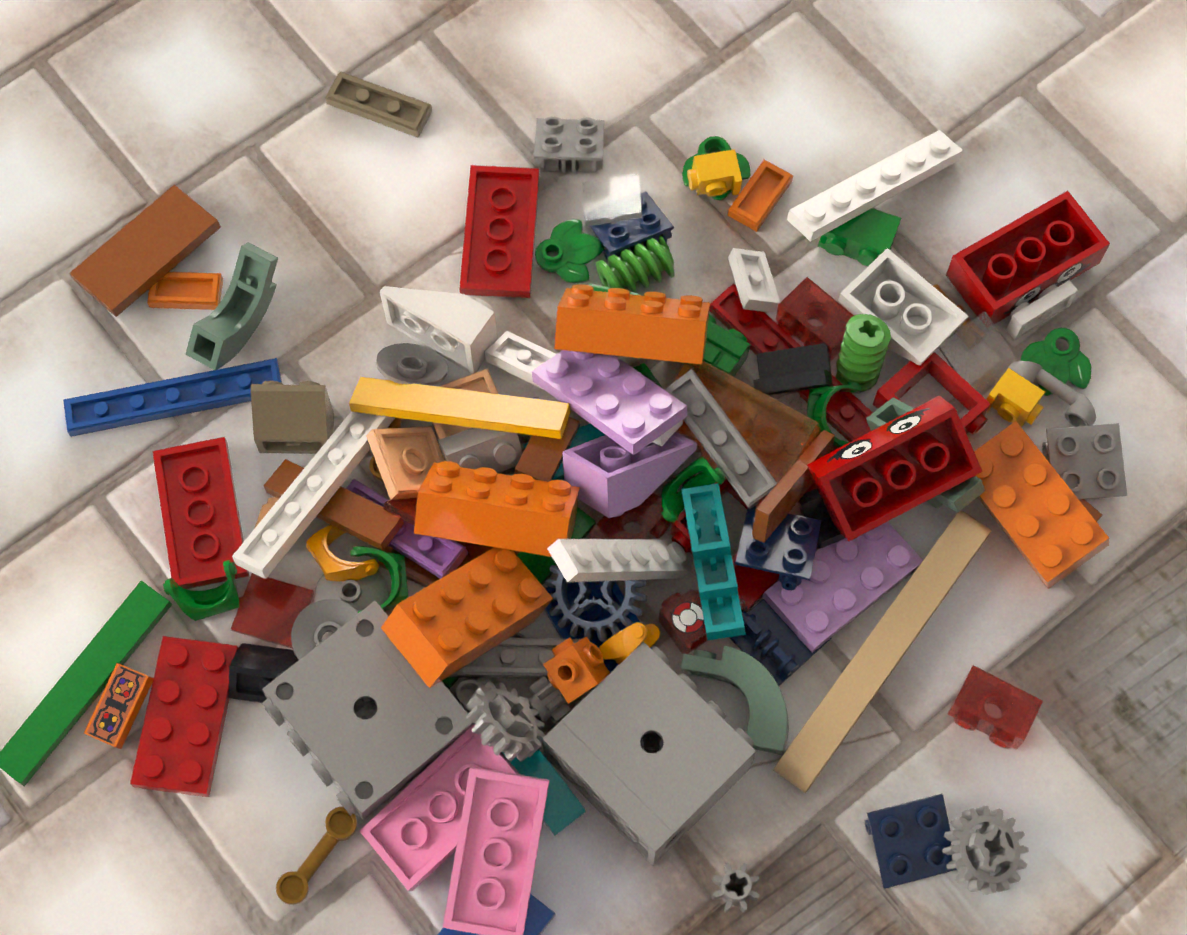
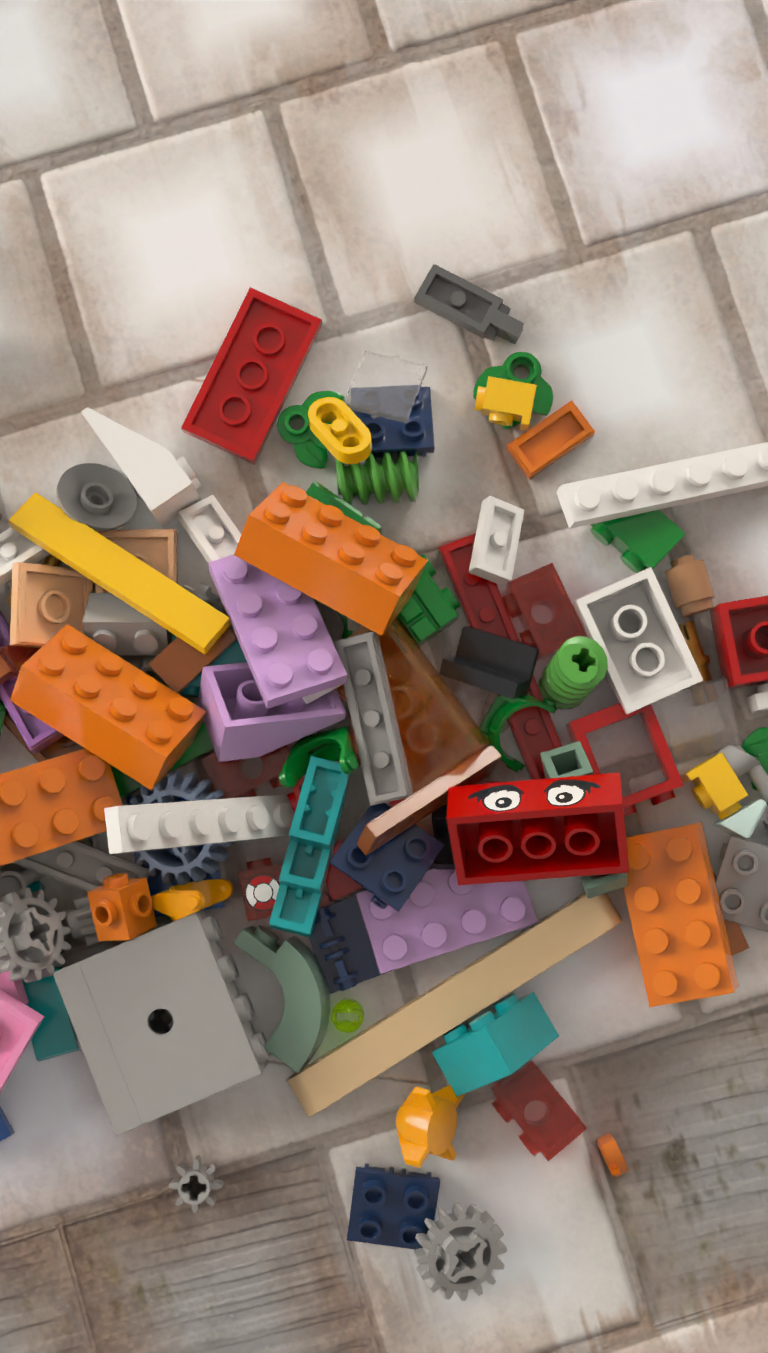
camera: 25 degrees right, 15 degrees up
dark tan tile [325,71,432,138] -> none
light grey hinge [534,117,604,173] -> none
none -> yellow plate [308,397,372,464]
none -> clear neon green hinge [331,998,364,1033]
none -> light orange piece [395,1085,466,1168]
none -> dark grey hinge [414,264,524,344]
none -> teal brick [432,992,559,1097]
none -> orange tile [596,1133,629,1178]
none -> medium nougat brick [664,555,715,617]
none -> light aqua slope [713,799,767,839]

